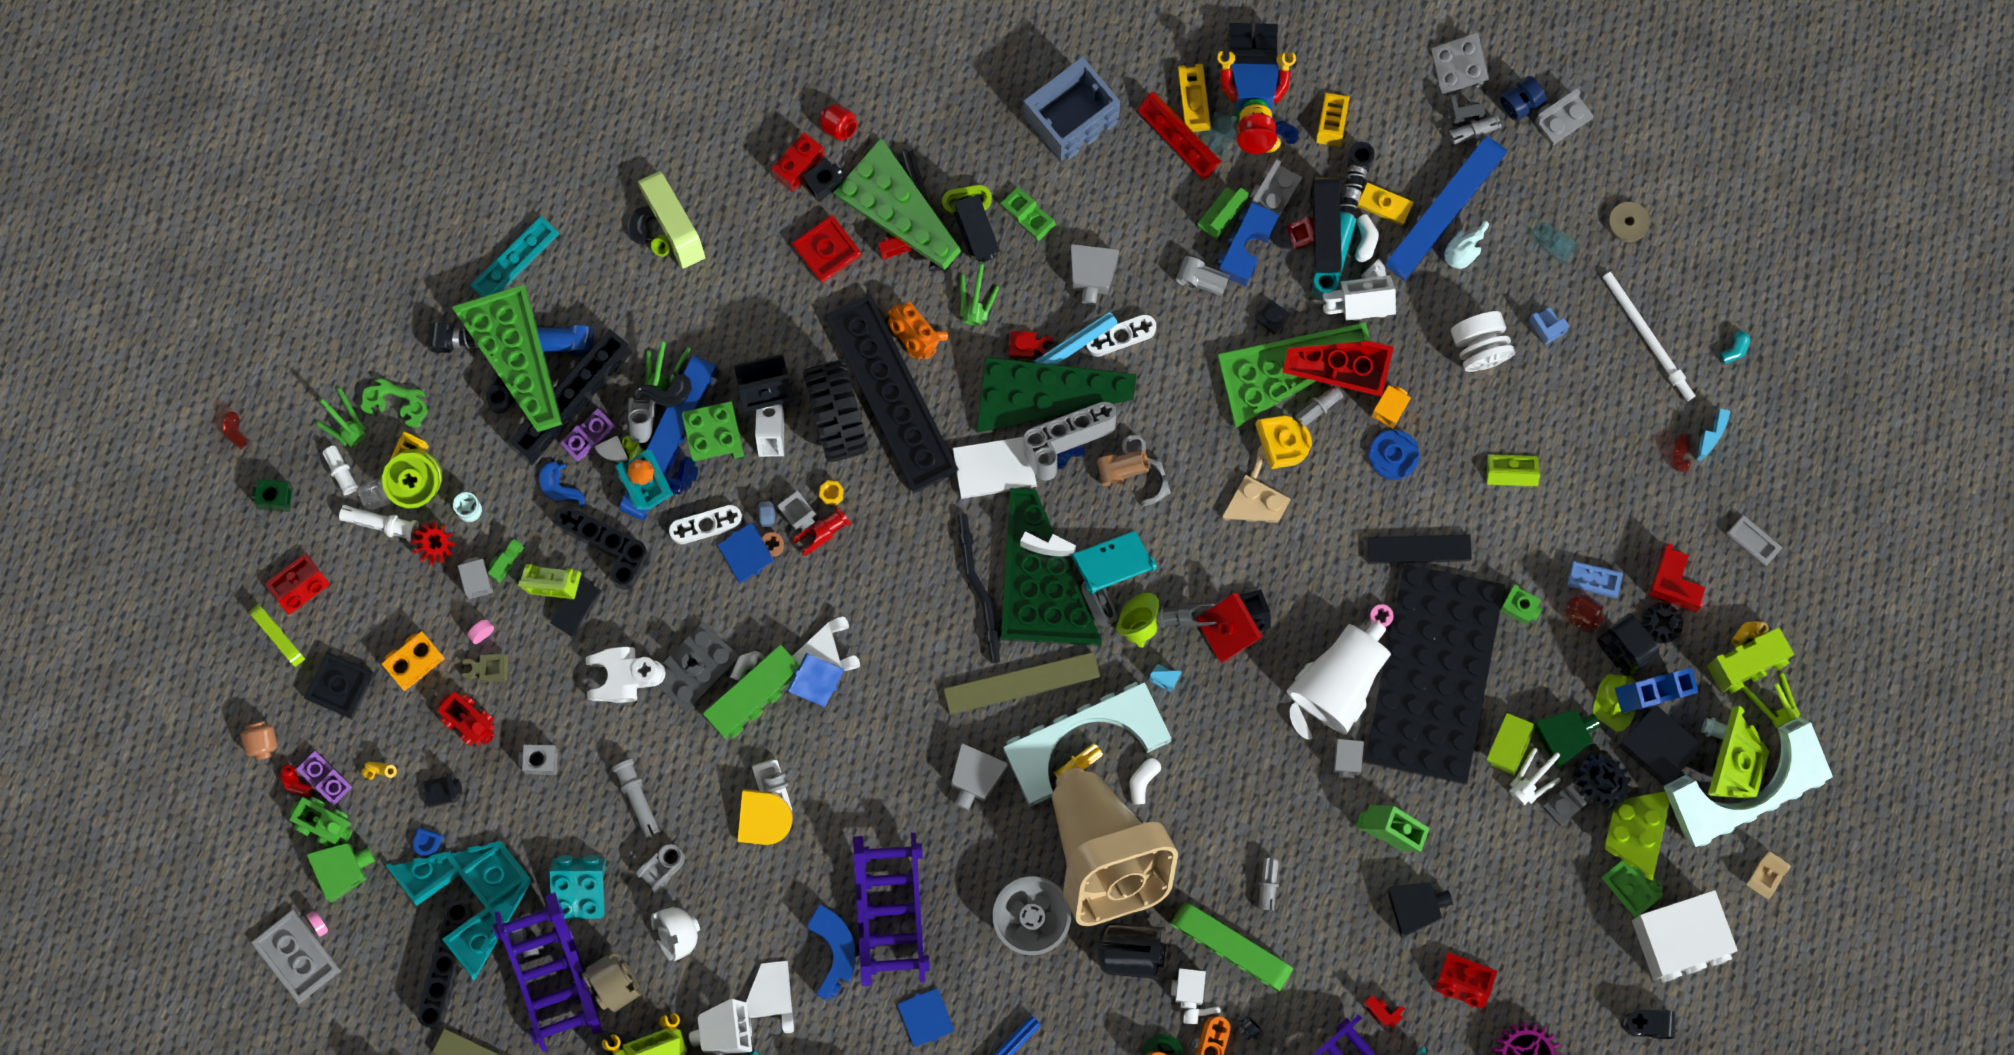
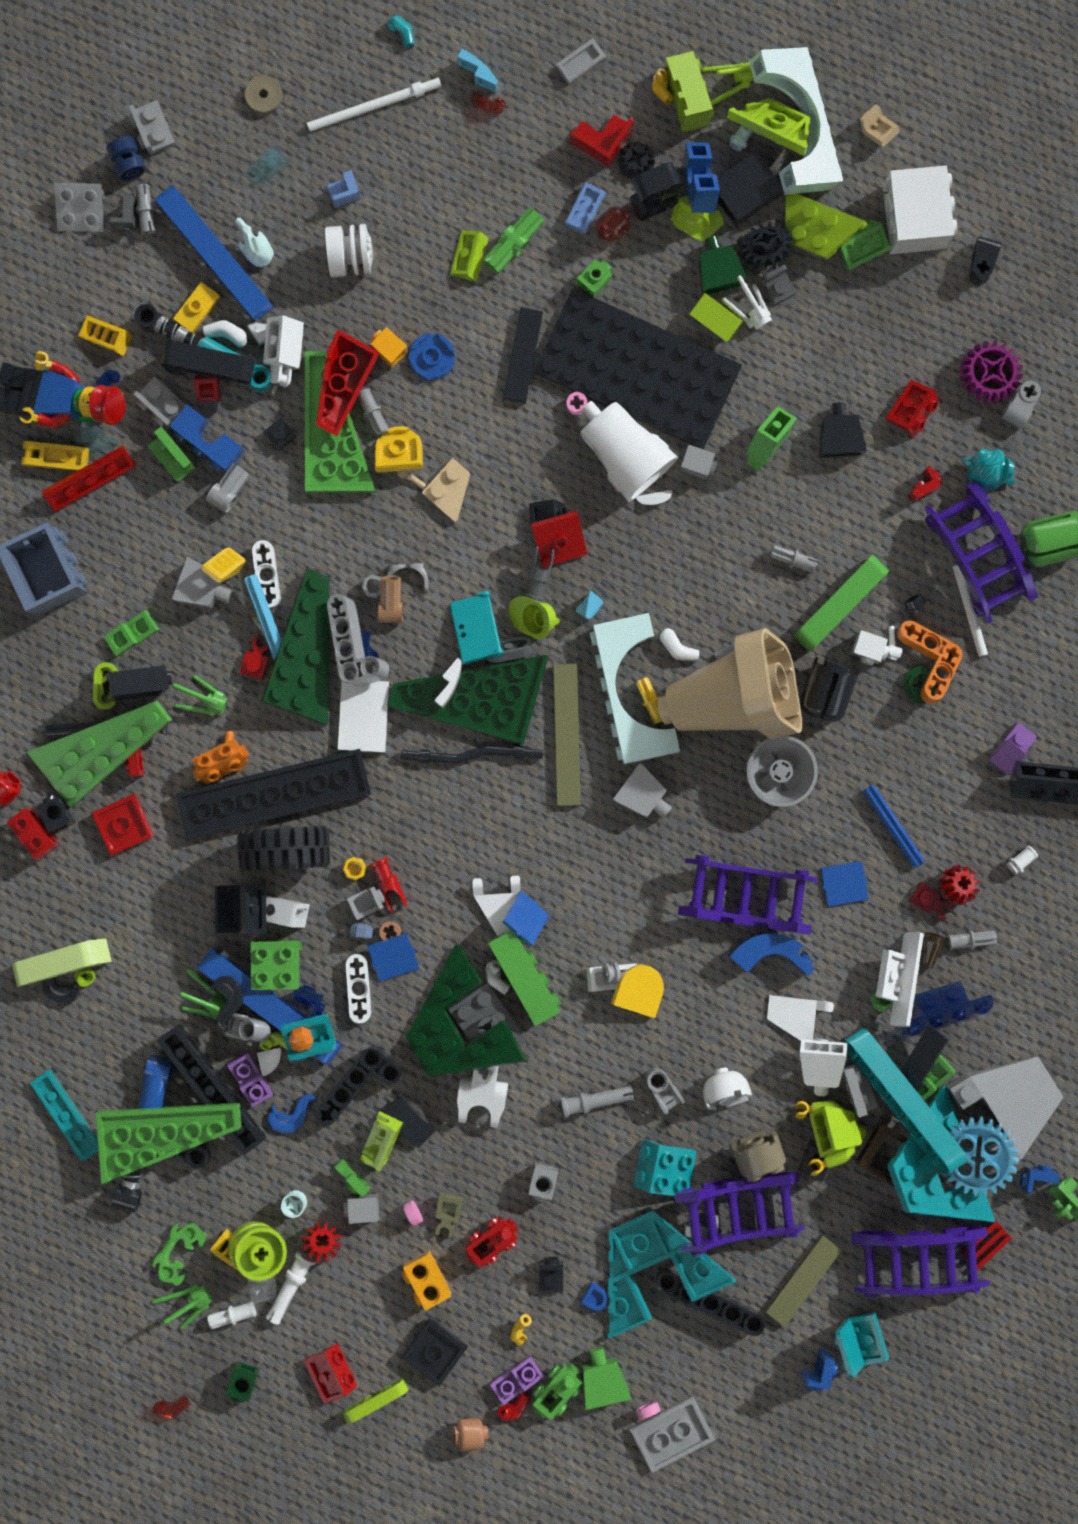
camera: 80 degrees left, 10 degrees up
none -> yellow slope [201,547,245,583]
none -> dark green wing [406,944,528,1077]
none -> bright green piece [483,208,544,275]

